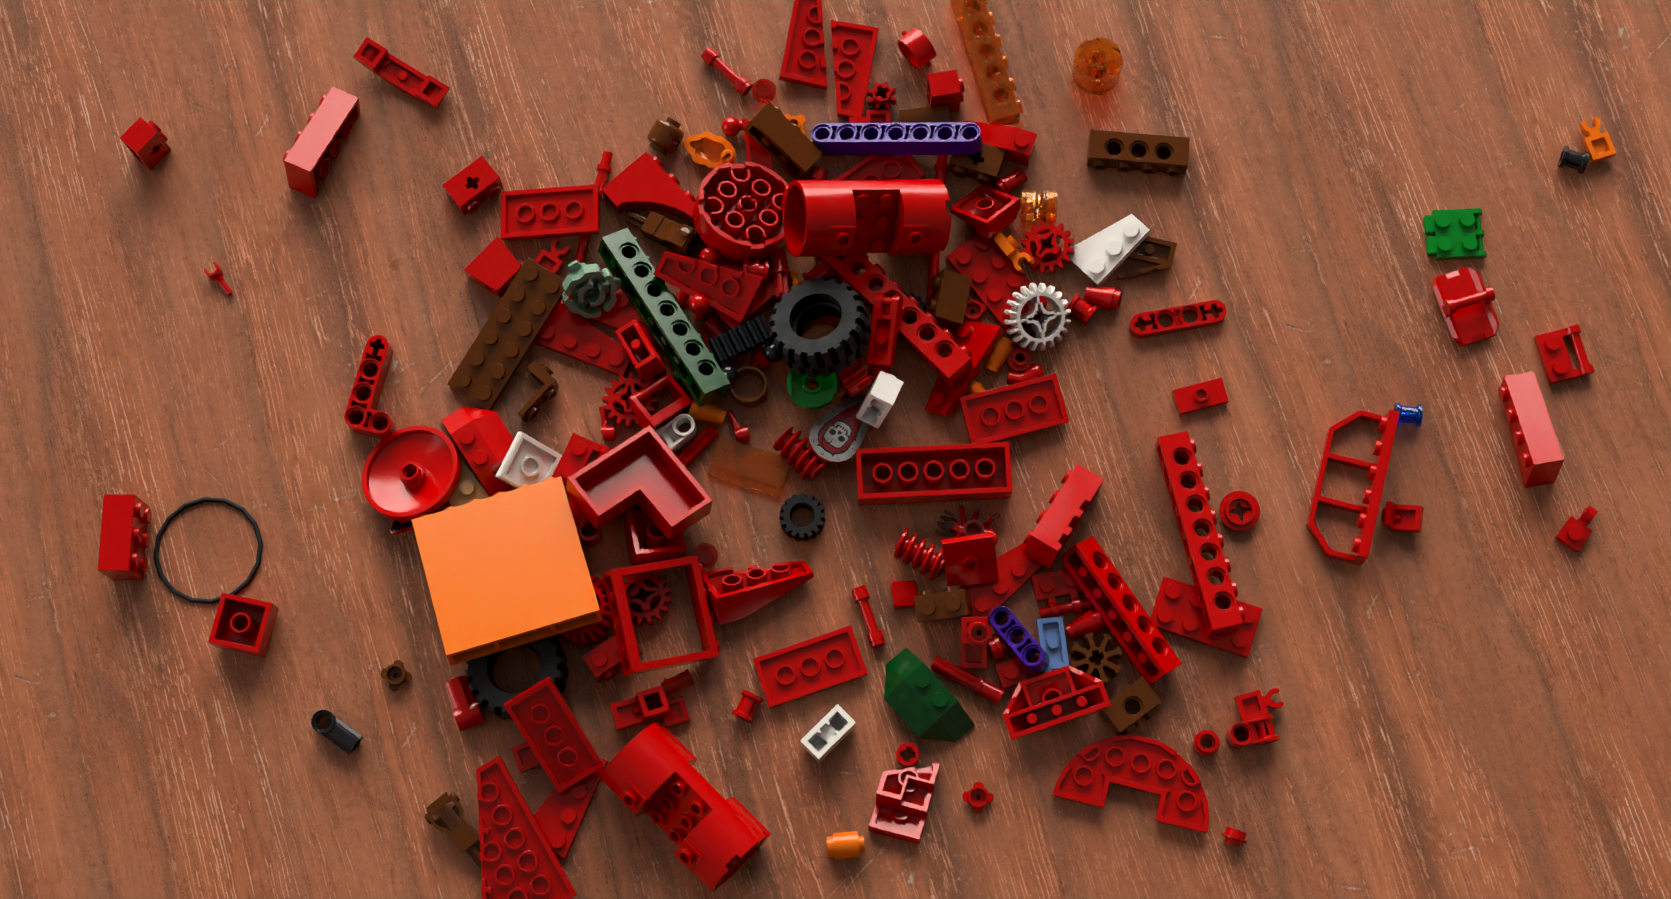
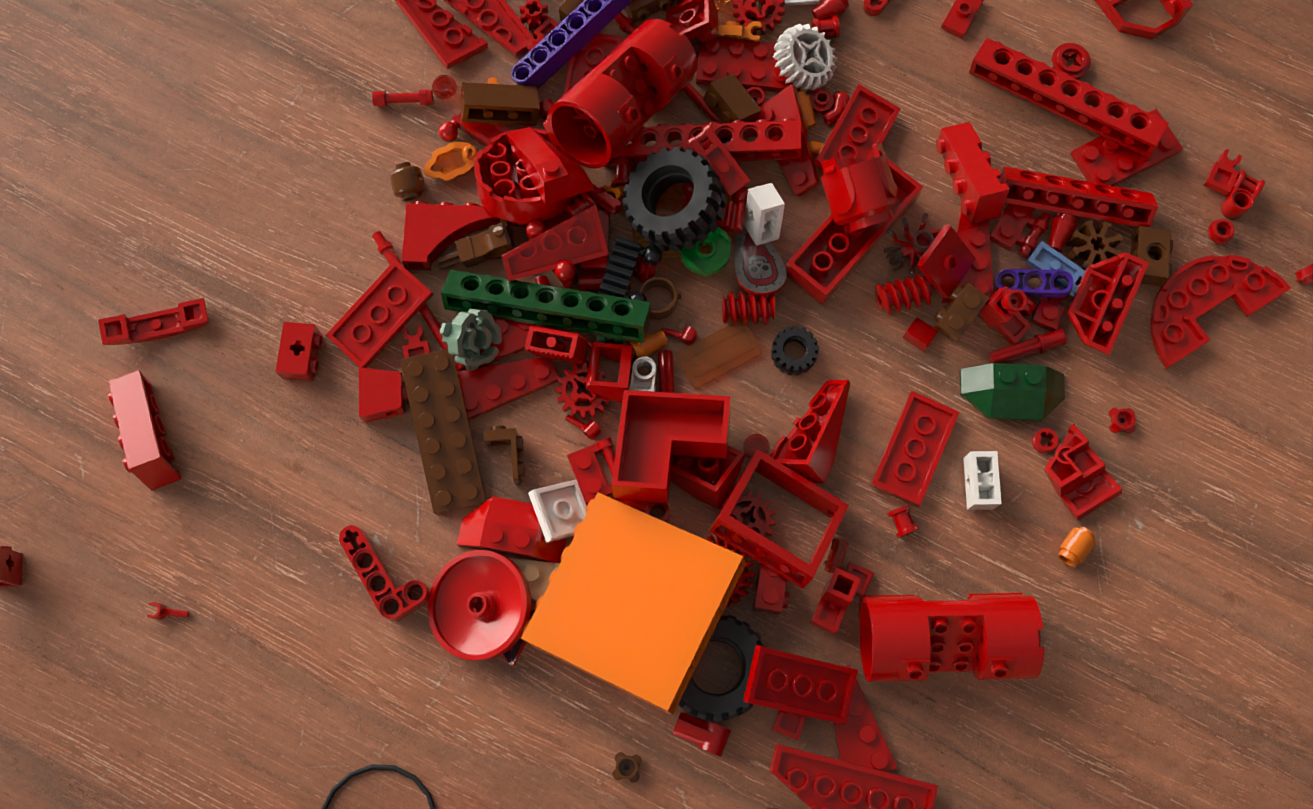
camera: 50 degrees left, 0 degrees up
red bar [851,585,886,648] -> none
none -> red wedge [507,127,594,205]
none -> red piece [820,143,898,232]

